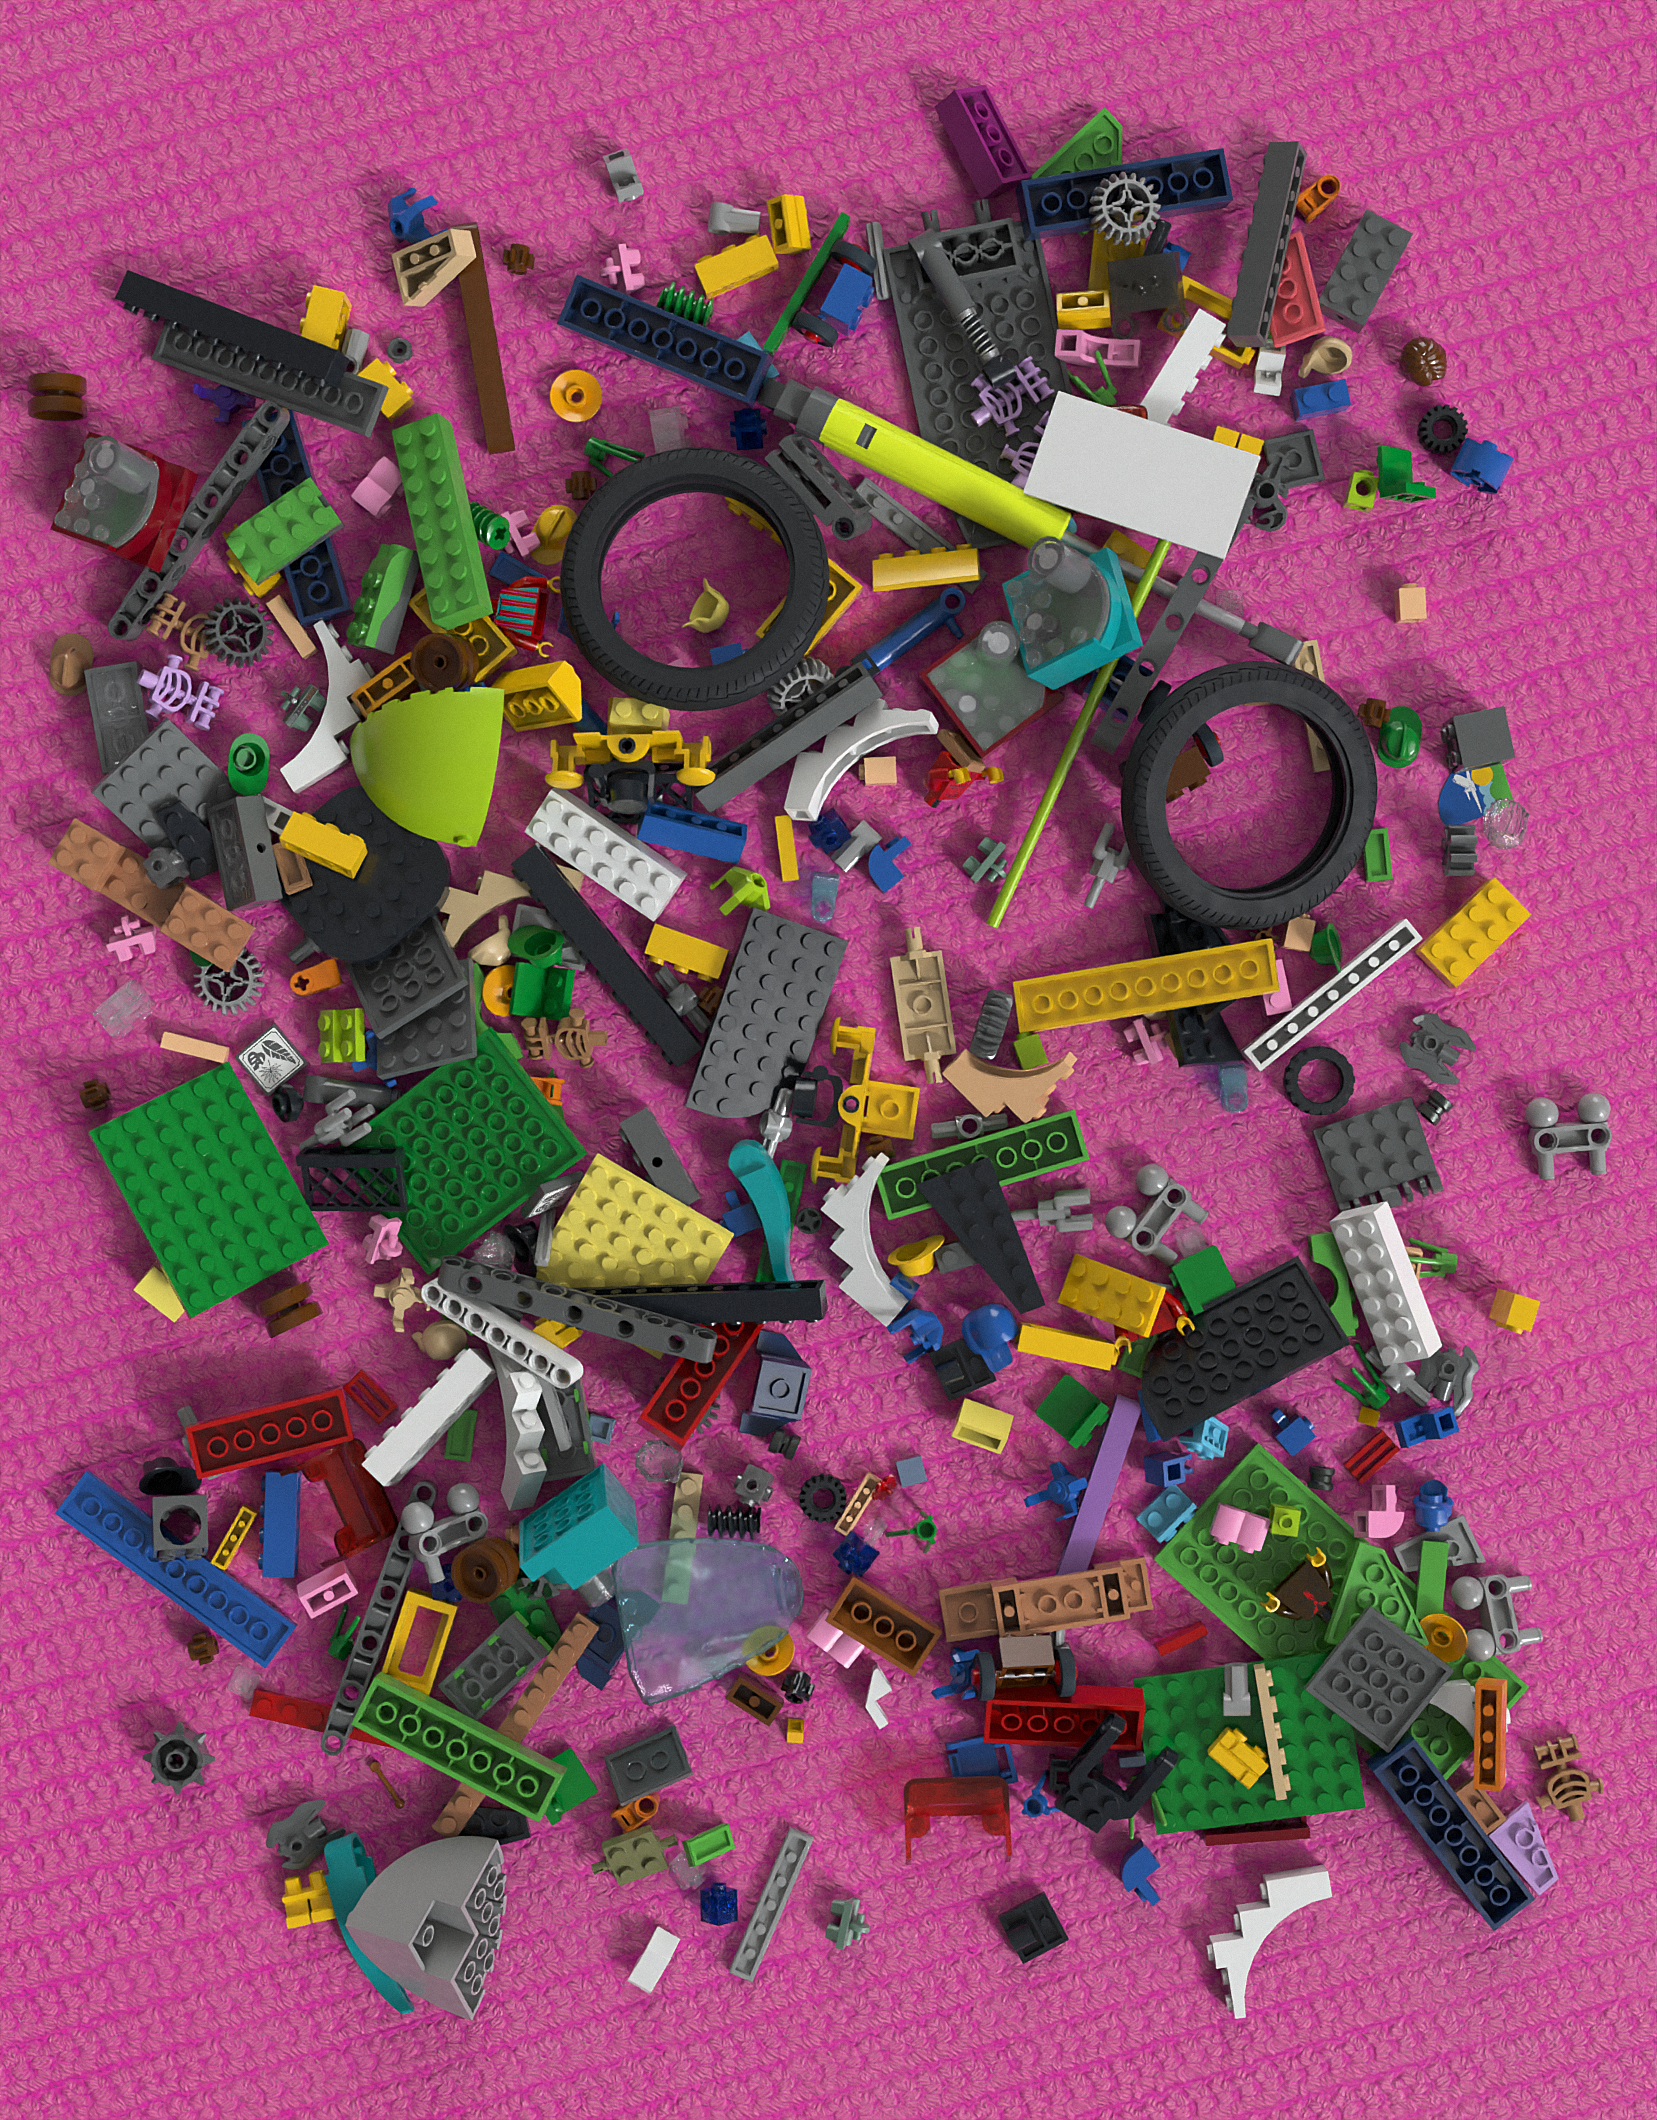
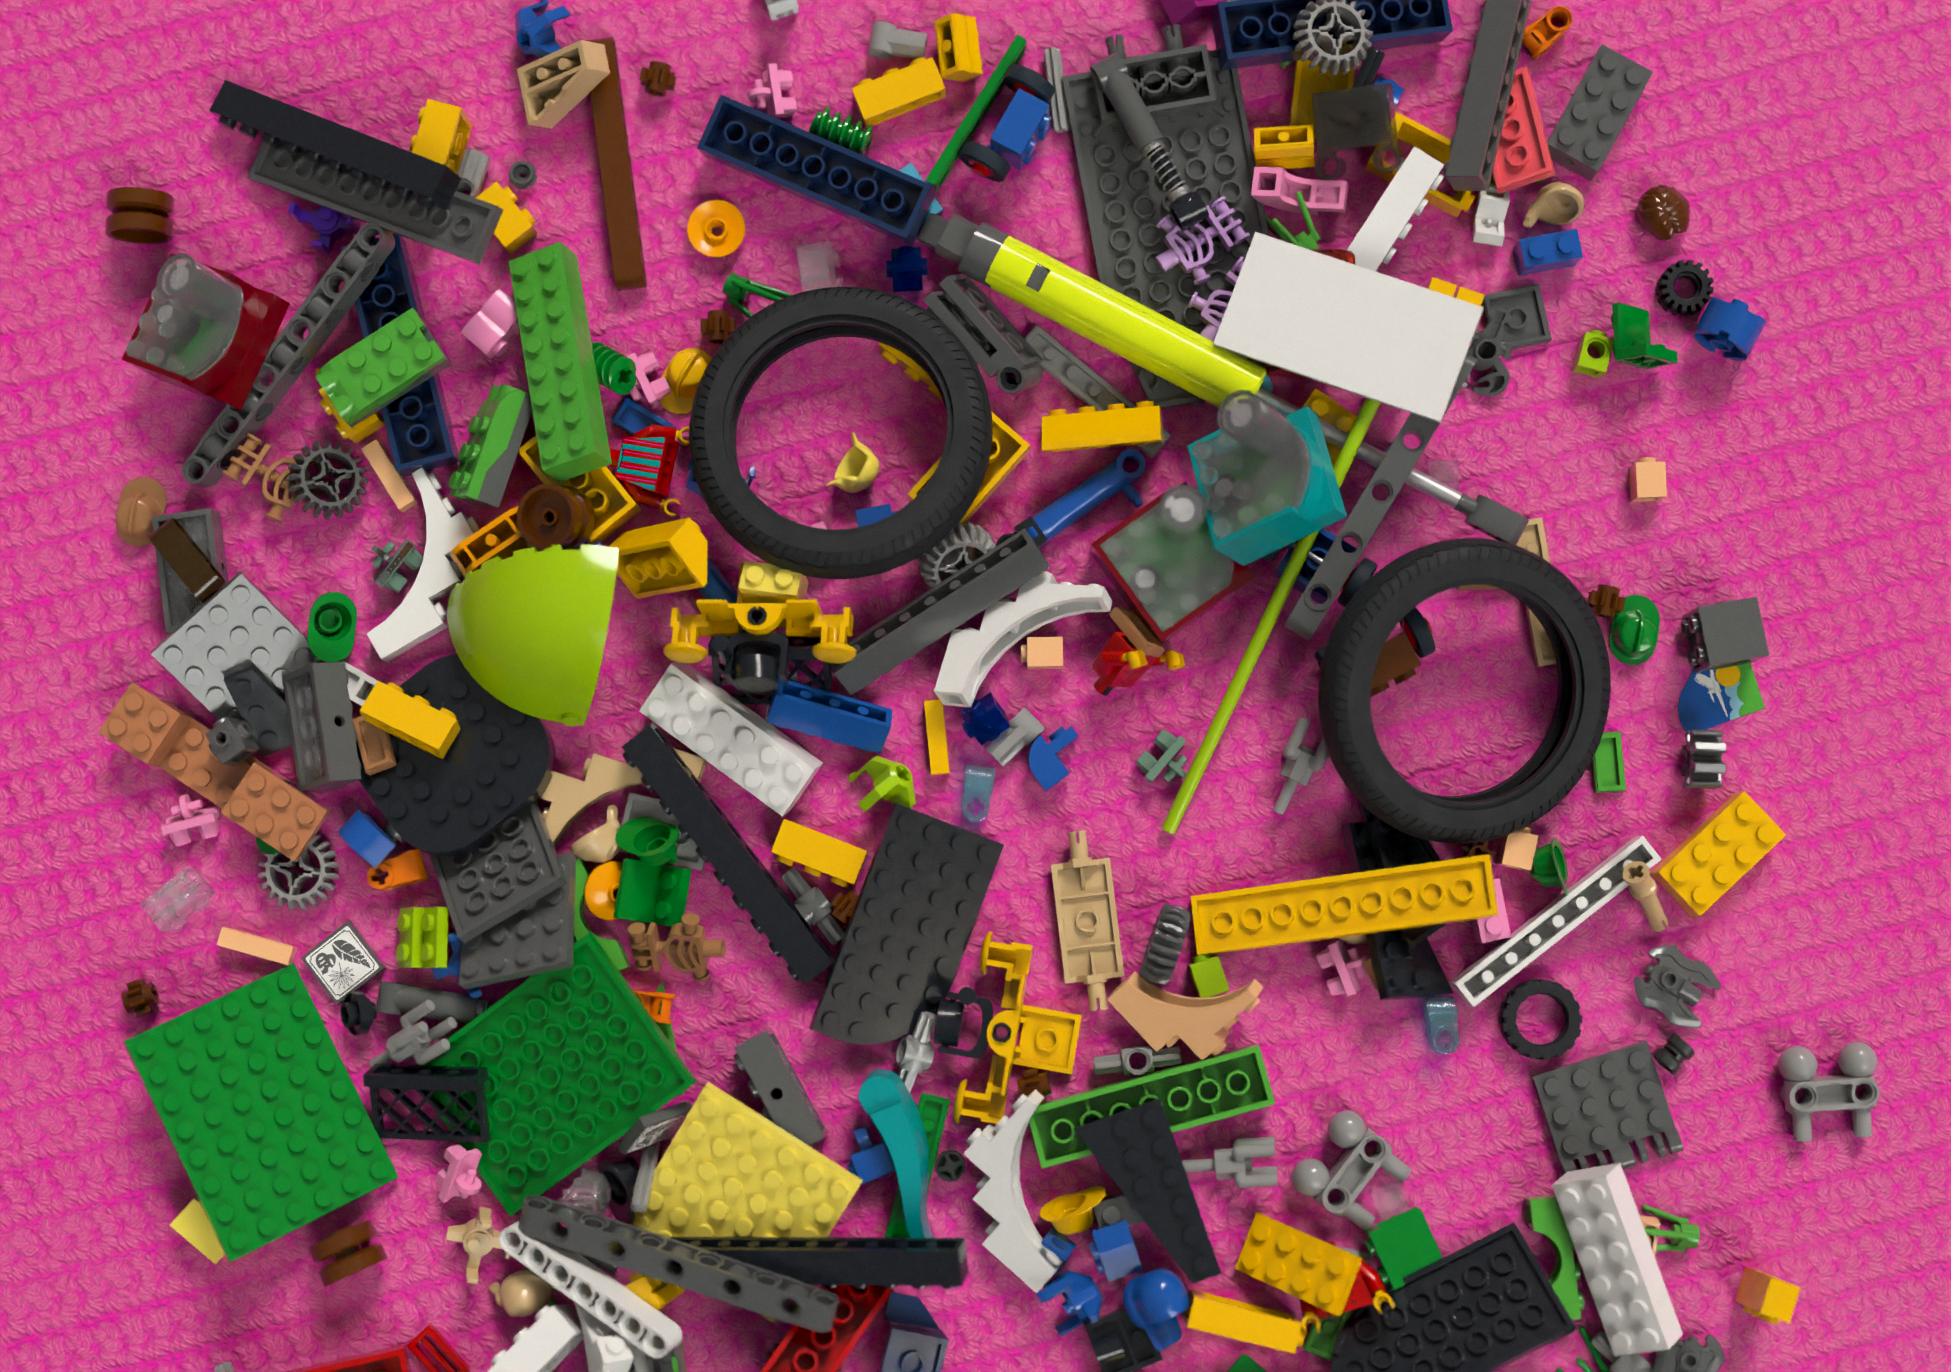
camera: 10 degrees right, 5 degrees down
lavender piece [137,655,224,731] -> none
clear hair [1483,798,1529,850] -> none
none -> dark brown beam [148,517,226,602]
none -> blue brick [338,809,396,868]
none -> blue brick [1089,1220,1142,1282]
none -> tan pin [1622,861,1669,931]

